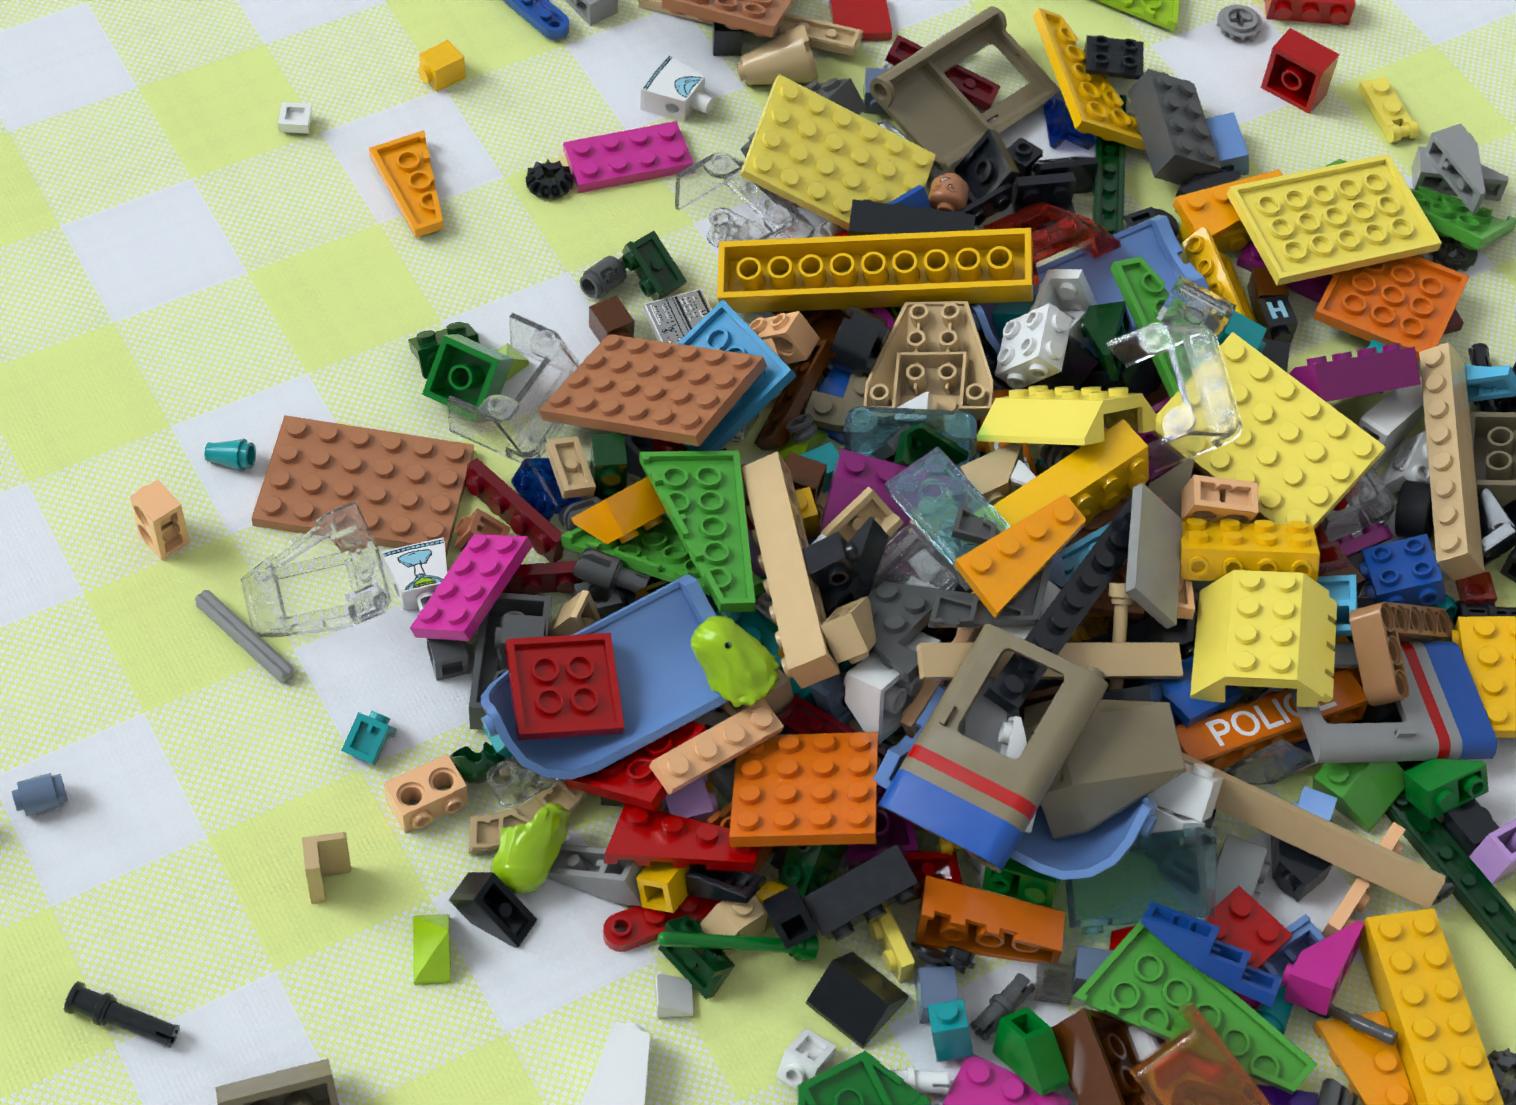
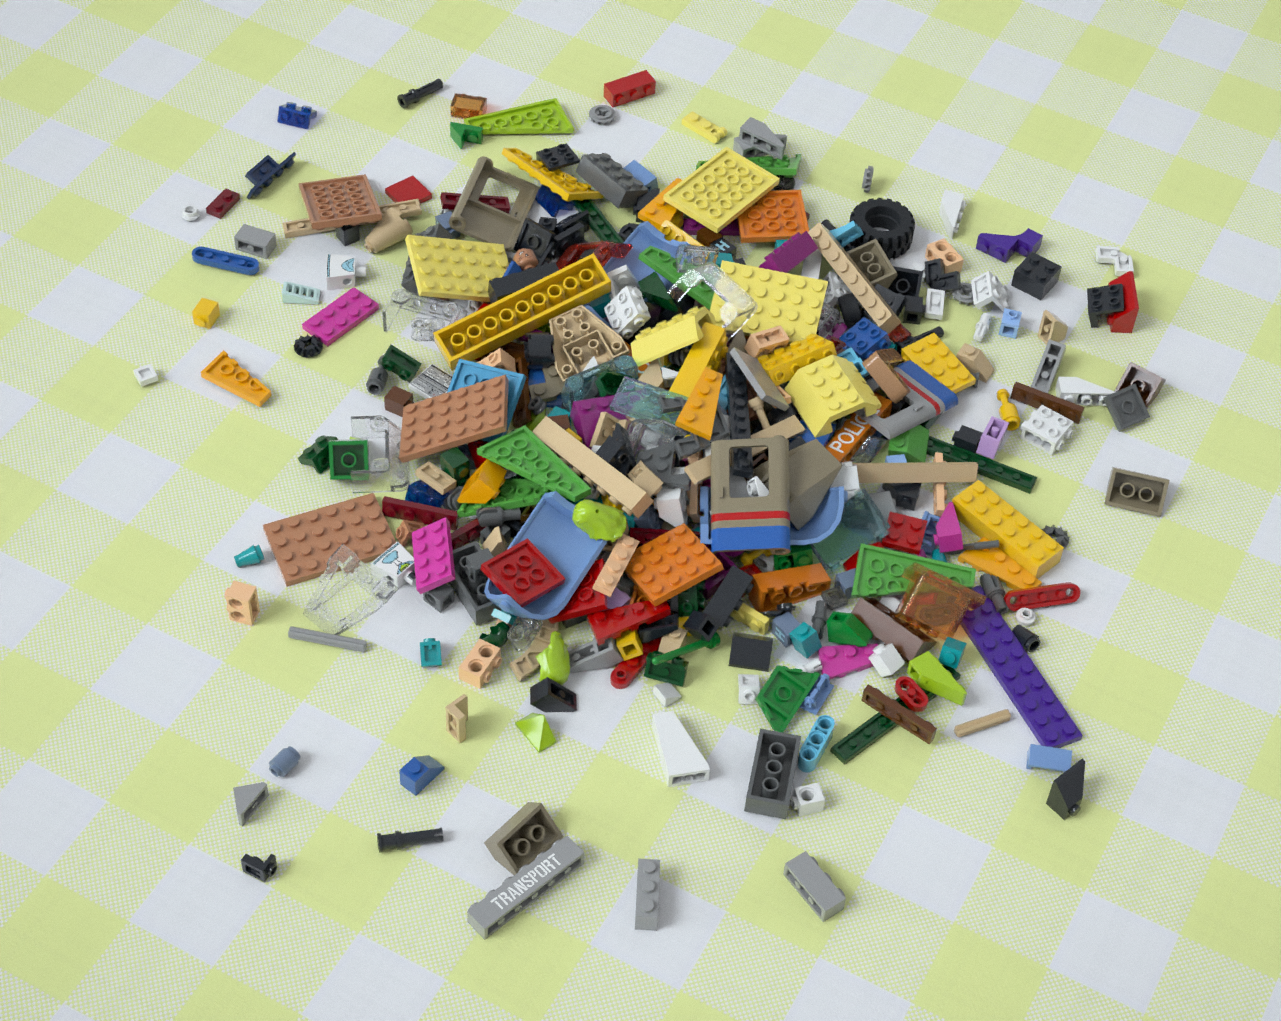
camera: 30 degrees left, 5 degrees down
blue slope [1141,901,1283,1007] -> none
red brick [1261,28,1340,114] -> none
green slope [1403,758,1489,819] -> none
none -> light aqua slope [282,282,320,304]
none -> blue slope [399,755,445,796]

